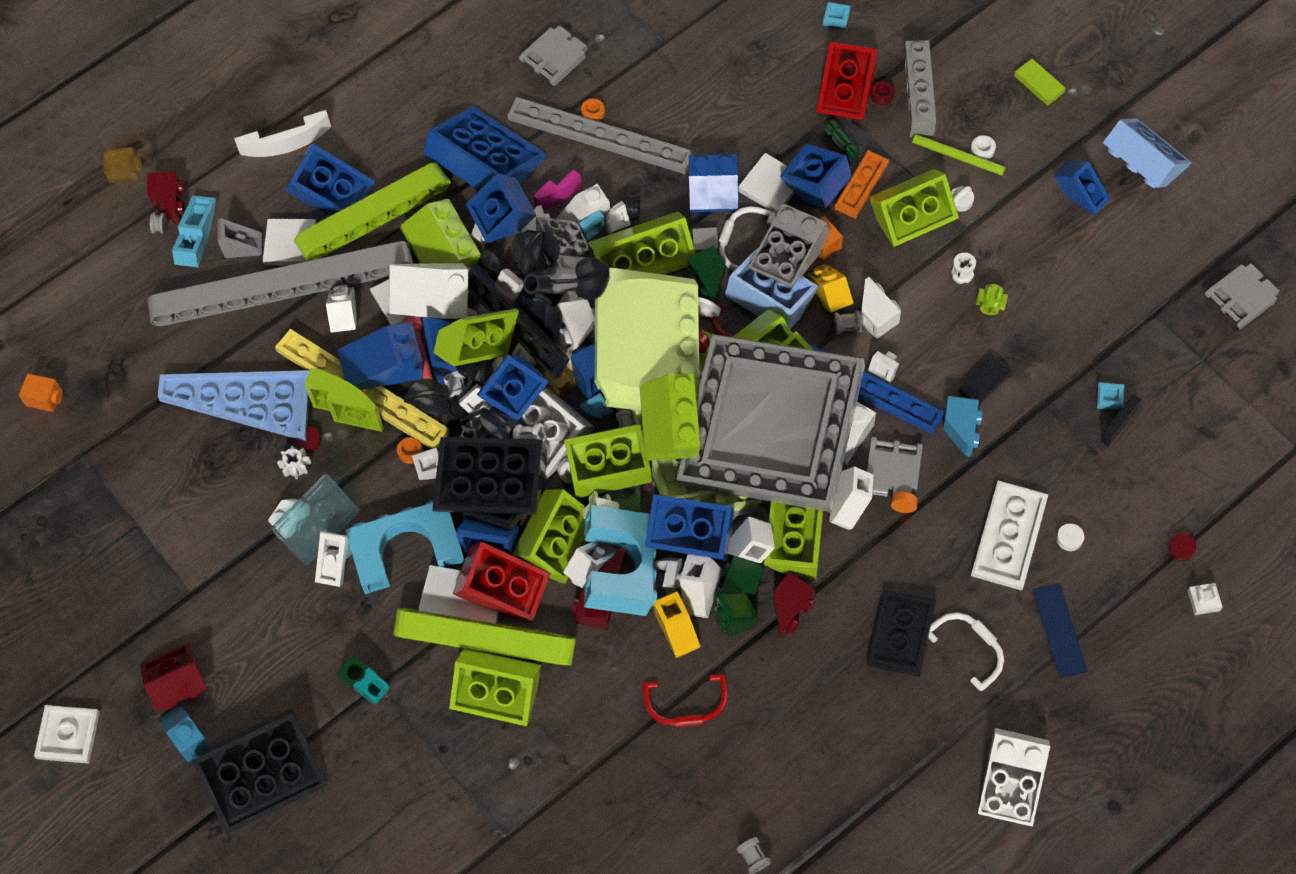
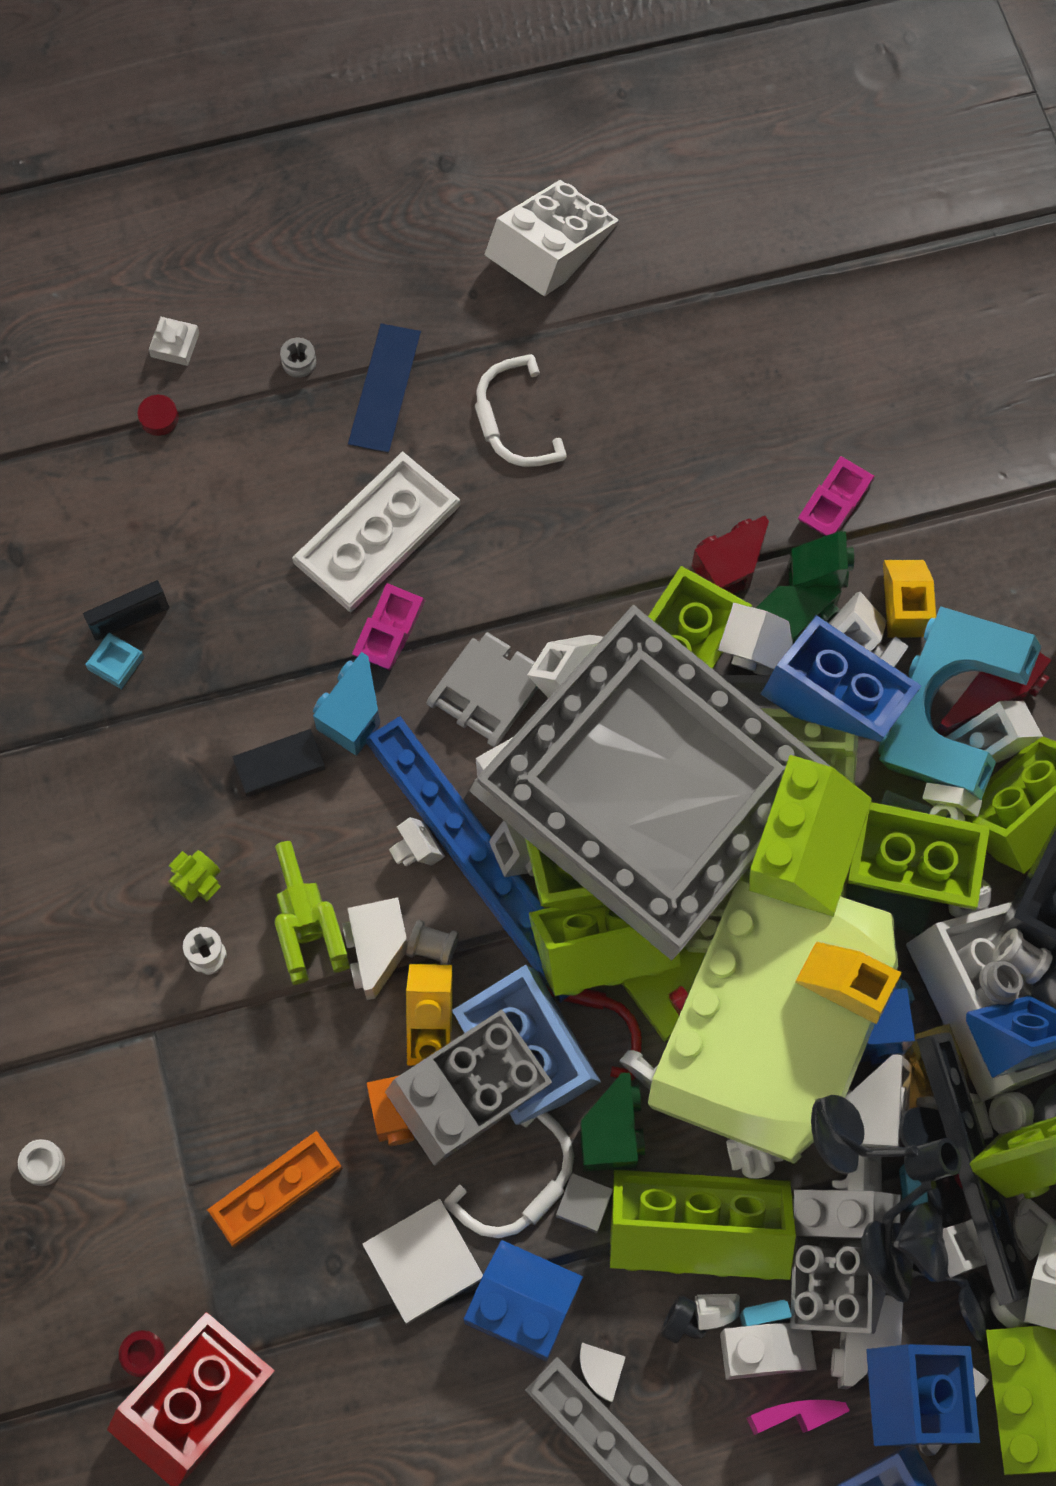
camera: 160 degrees left, 5 degrees up
red piece [642,674,728,728] -> none
light grey bush [736,837,771,874] -> none
blue slope [780,144,852,209] -> none
dark green axle [825,120,860,160] -> none
black tile [867,590,936,677] -> none
lime slope [869,169,959,247] -> none
orange tile [891,491,918,513] -> none
light grey brick [903,40,936,137] -> none
lime bar [912,134,1006,176] -> none
white tile [951,186,974,212] -> none
white tile [1057,524,1084,551] -> none
none -> lime plant [275,841,350,985]
none -> light grey bush [280,337,317,378]
none -> dark pink slope [352,583,425,670]
none -> white tile [580,1343,625,1403]
none -> yellow slope [795,942,902,1024]
none -> dark pink slope [798,456,874,536]
none -> light grey plate [979,961,1023,1005]

